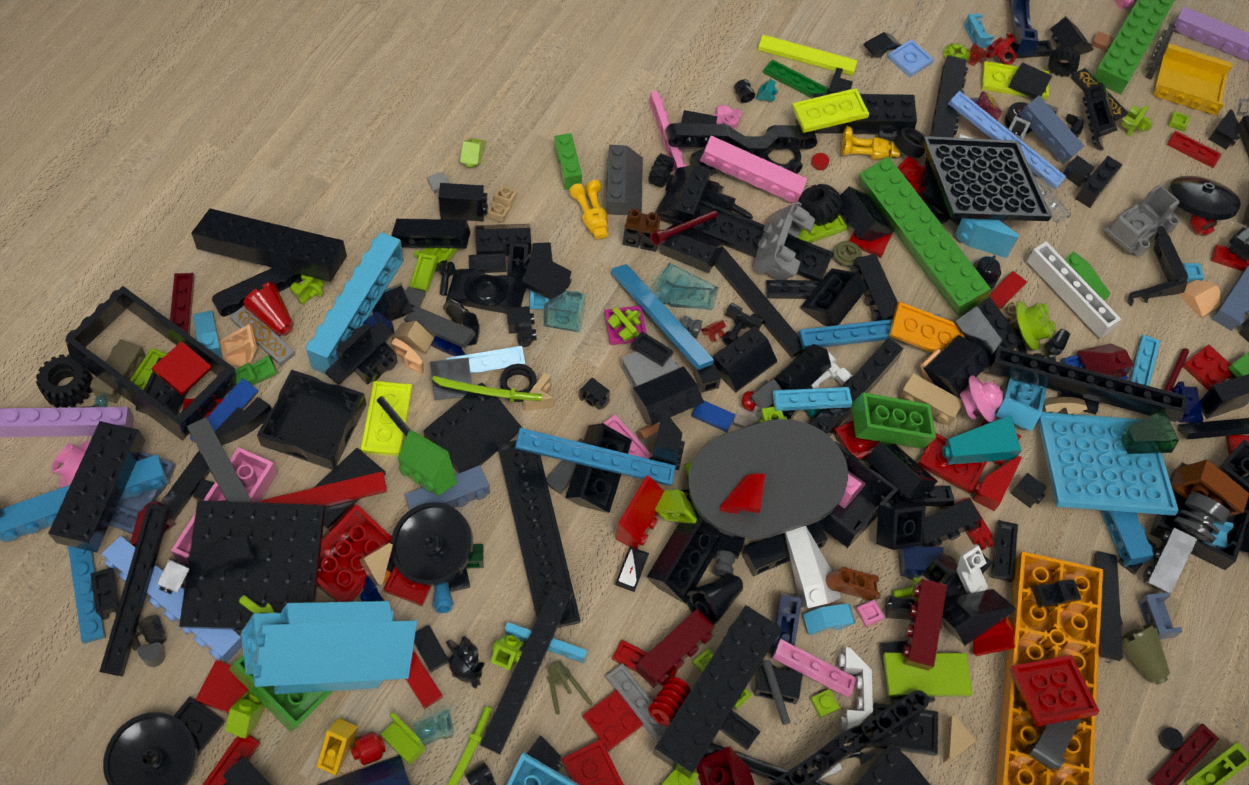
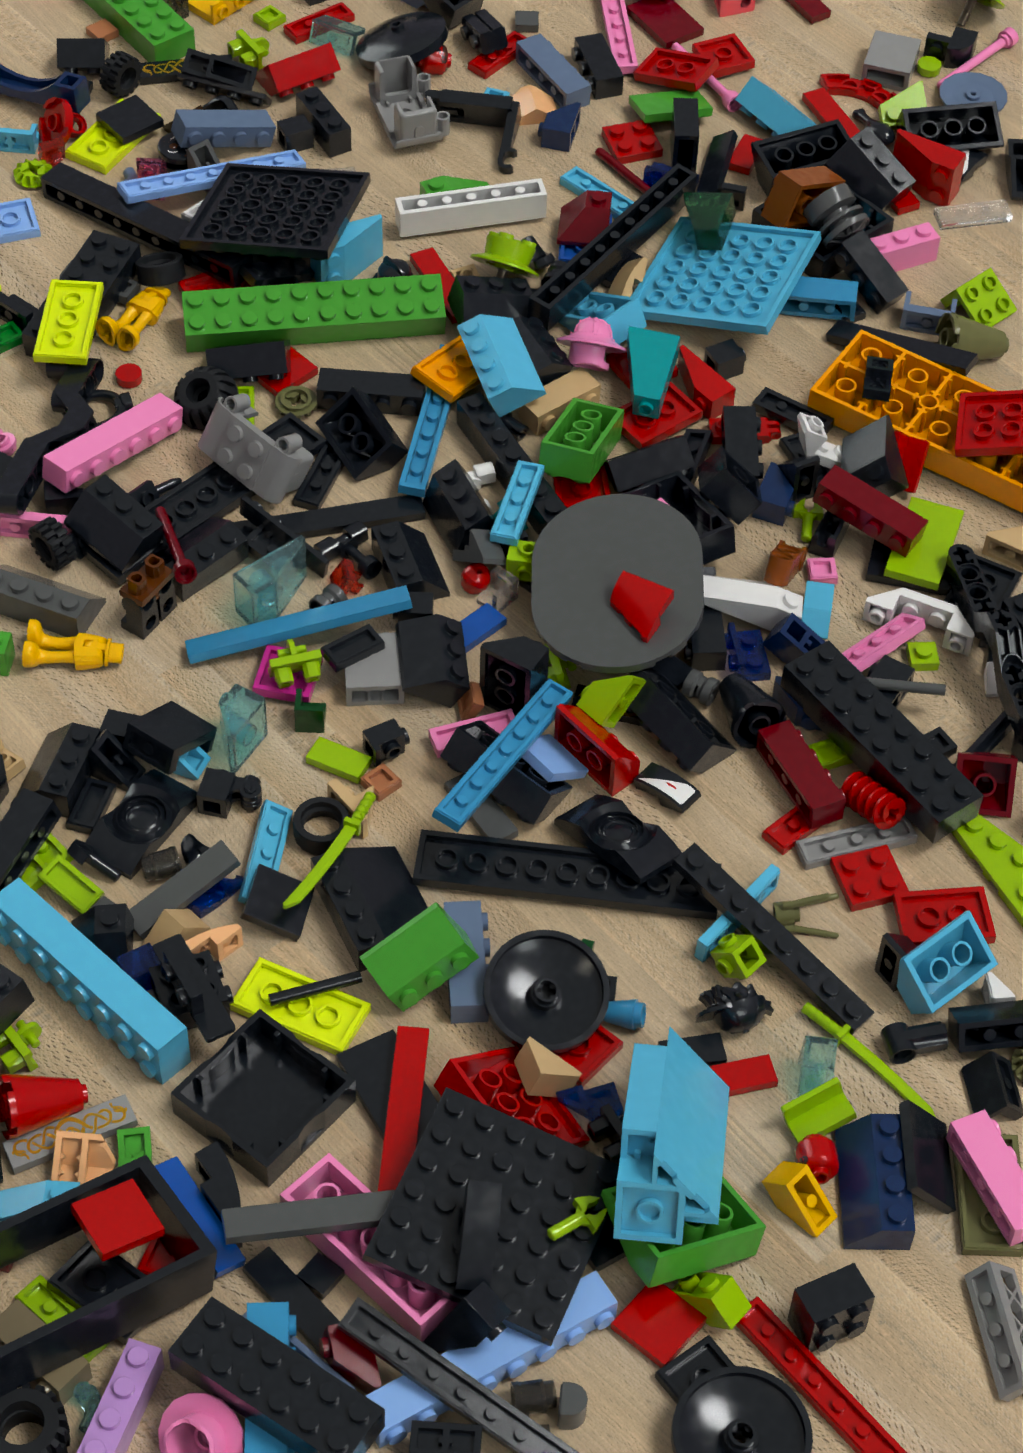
camera: 65 degrees left, 10 degrees down
none -> black bracket [239,496,329,579]
none -> red slope [255,42,341,98]
none -> dark green panel [294,688,327,733]
none -> lime tile [306,736,372,784]
none -> clear light blue panel [309,15,366,56]
none -> nougat tile [360,763,402,802]
none -> medium azure slope [457,314,547,418]
none -> black pin [500,412,529,441]
none -> light blue tile [522,734,589,782]
none -> dark blue slope [538,102,581,152]
none -> black slope [554,794,682,884]
none -> black tile [719,182,747,211]
none -> clear blue bracket [725,622,771,682]
none -> bright pink brick [870,222,941,272]
none -> lime bracket [940,267,1017,327]

